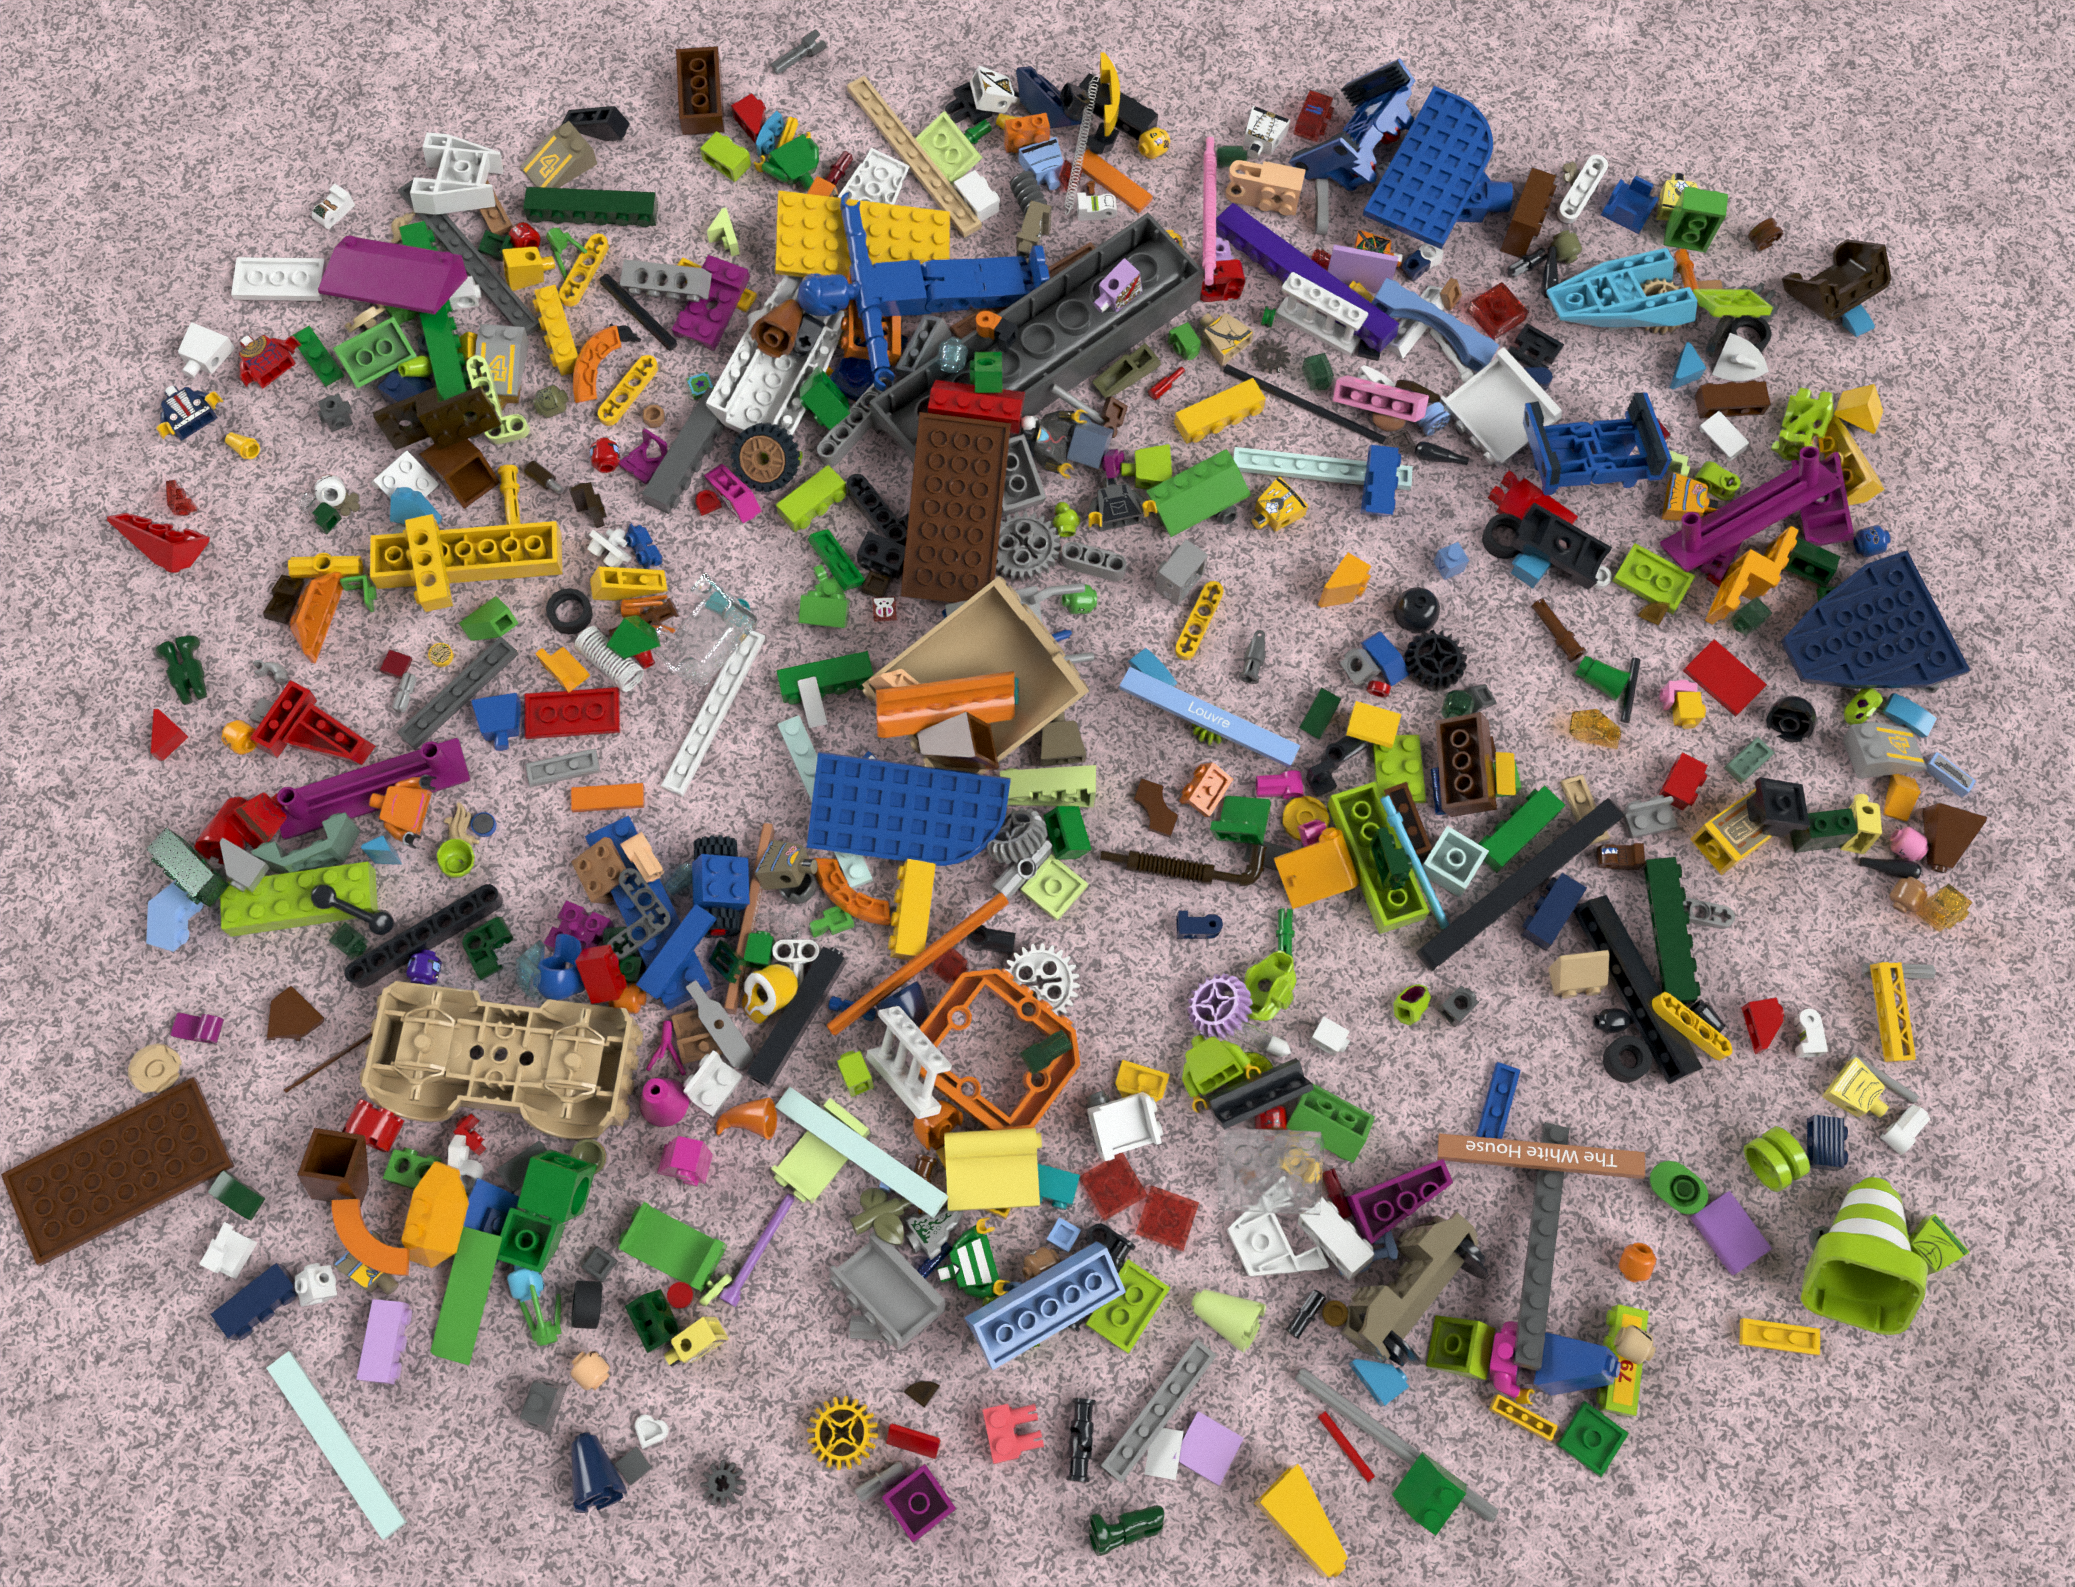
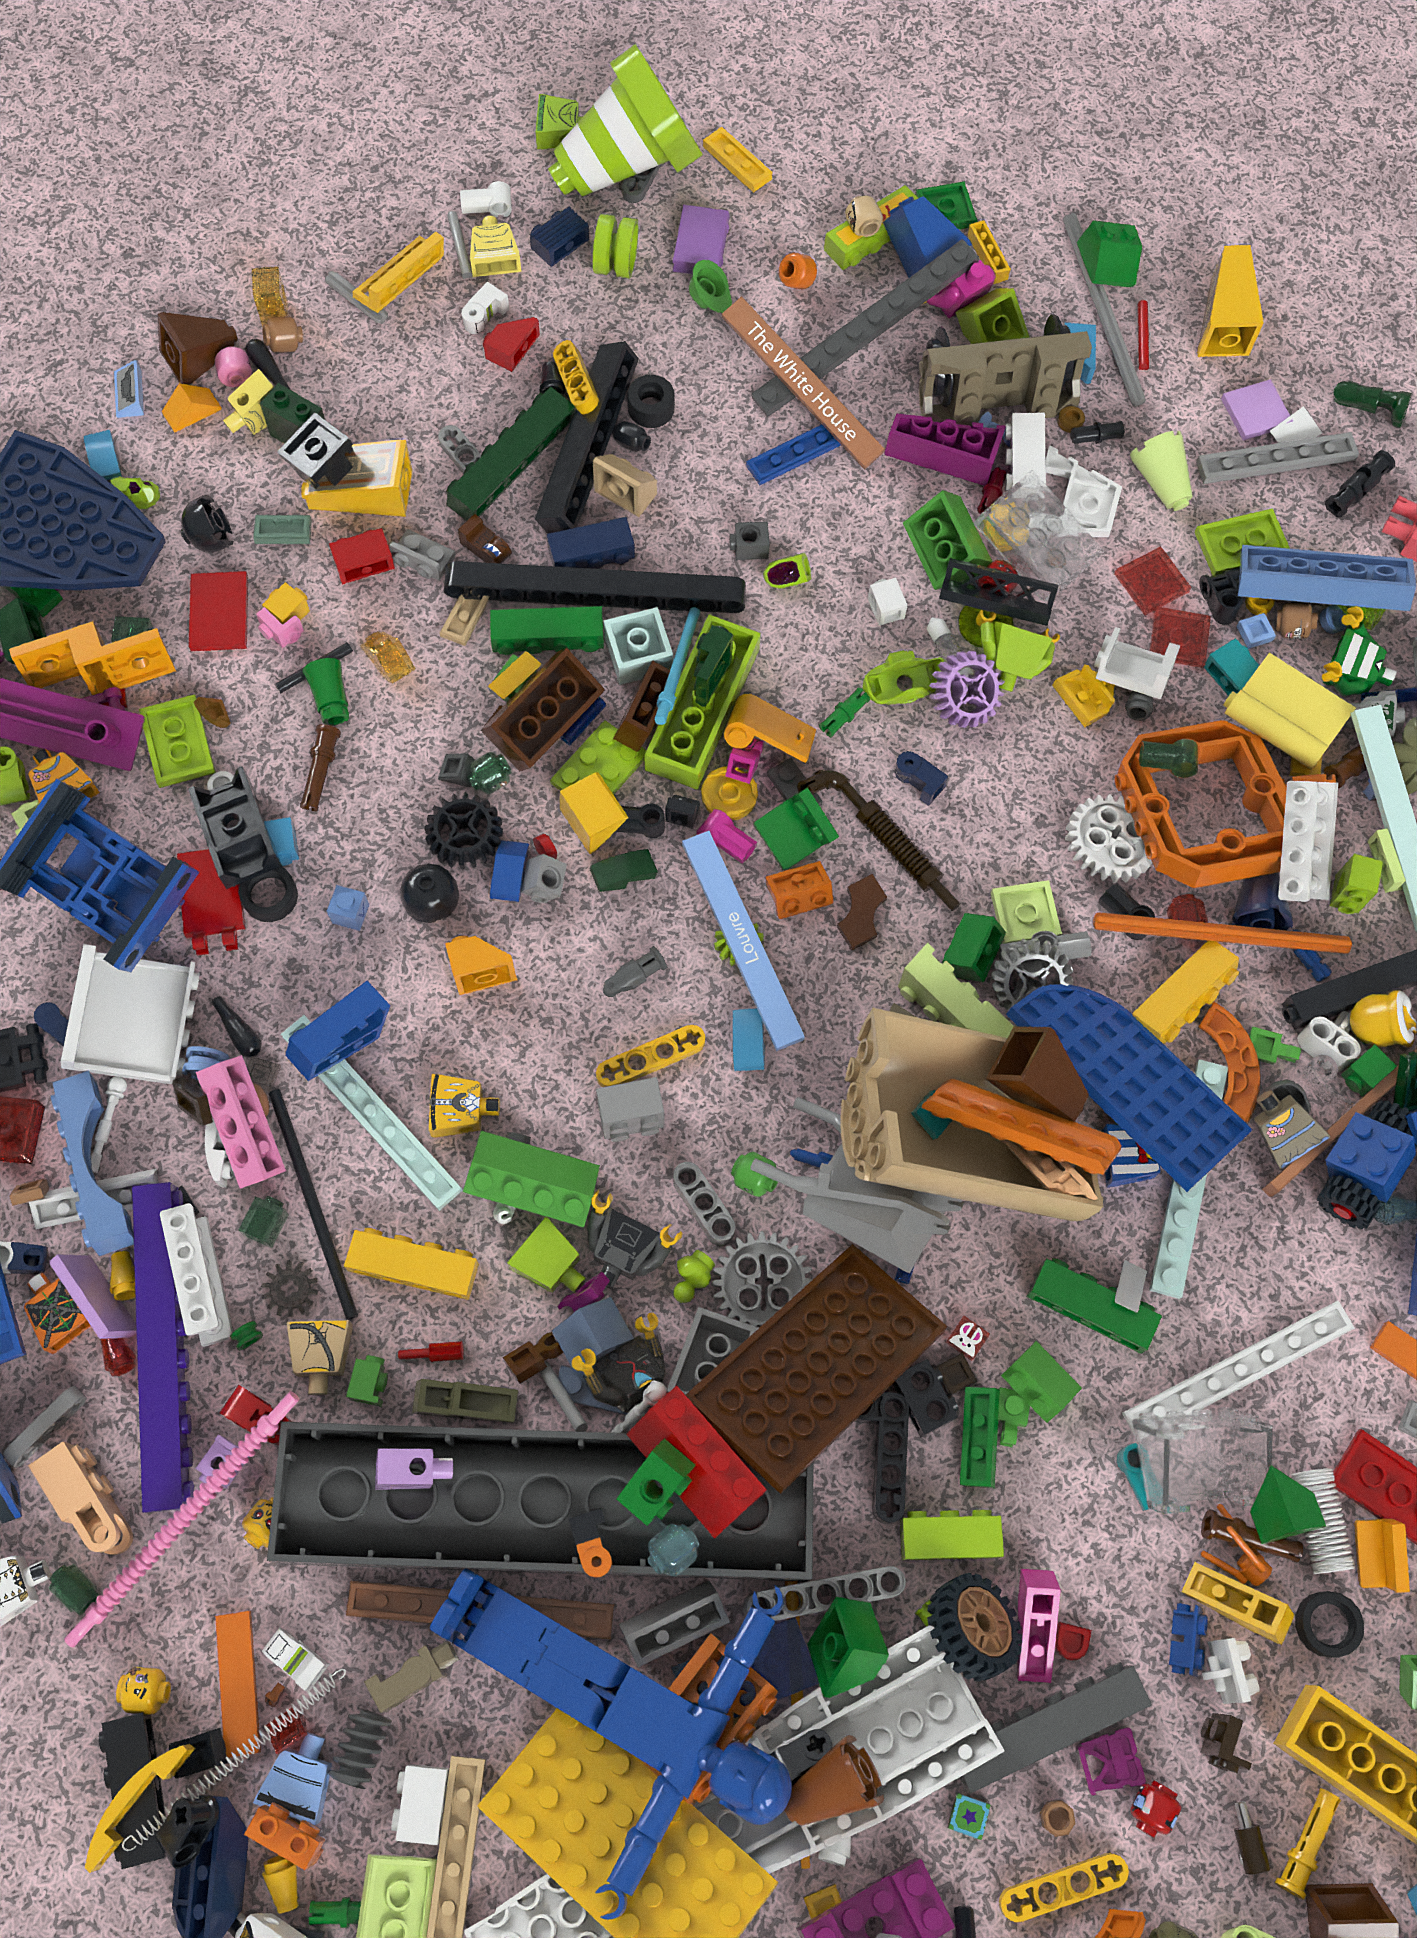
camera: 140 degrees left, 0 degrees up
light grey slope [1843,722,1927,779] -> none

